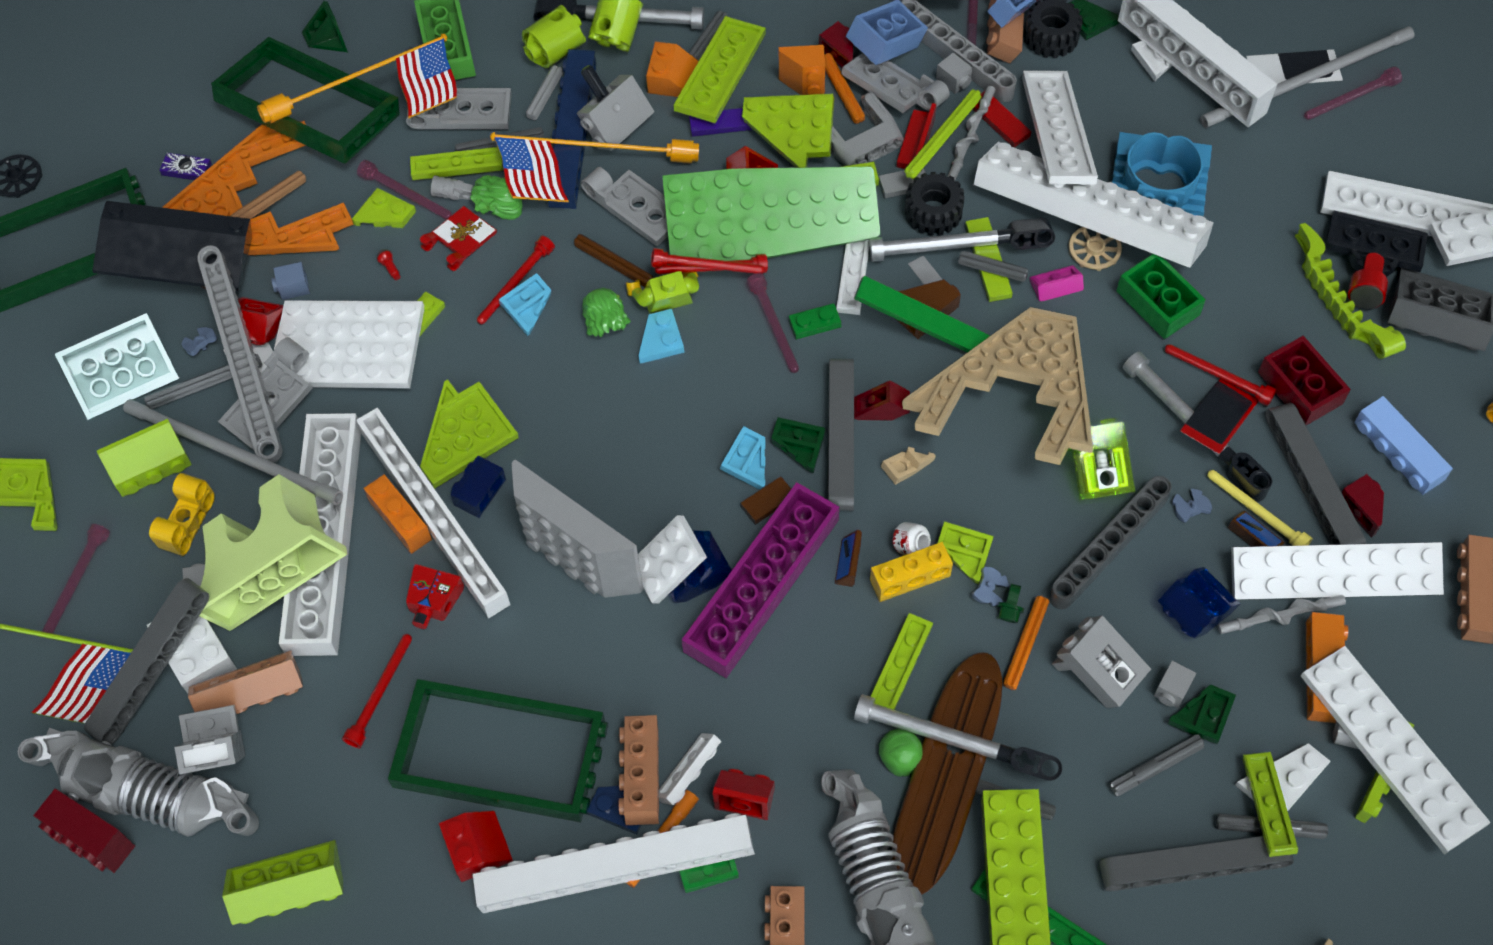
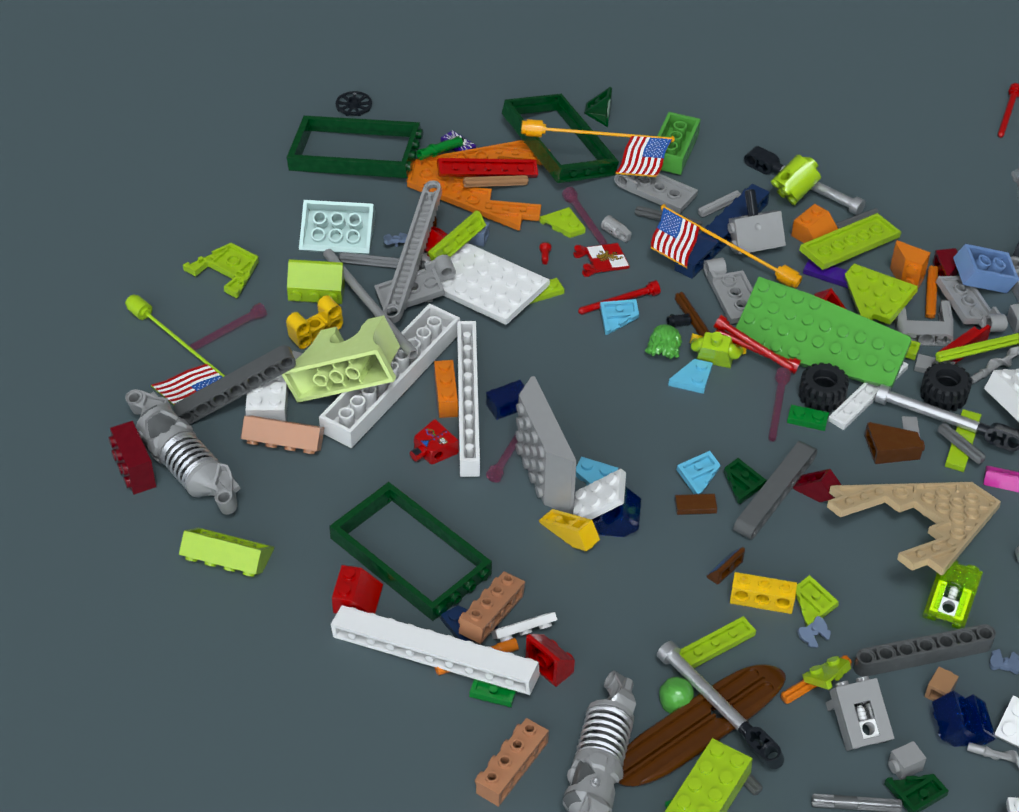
camera: 30 degrees right, 15 degrees down
black slope [93,201,252,291] -> none
light grey brick [174,704,245,775] -> none
red piece [342,634,412,749] -> none
lime plate [410,147,503,180] -> none
lime wing [420,379,519,489] -> none
bright green hair [470,175,523,220] -> none
lime cylinder [522,5,586,68] -> none
magenta brick [682,482,840,679] -> none
green tile [854,276,990,353] -> none
tan slope [881,447,936,485] -> none
white head [892,522,931,555] -> none
dark green piece [997,583,1024,623] -> none
none -> green pin [416,136,463,160]
none -> lime tile [427,211,487,261]
none -> red plate [437,158,538,178]
none -> clear pink piece [486,434,518,483]
none -> yellow slope [539,509,600,551]
none -> medium azure wing [576,456,618,485]
none -> black pin [666,313,691,328]
none -> black tyre [798,363,849,412]
none -> lime wing [802,656,851,690]
none -> medium nougat brick [924,667,959,707]

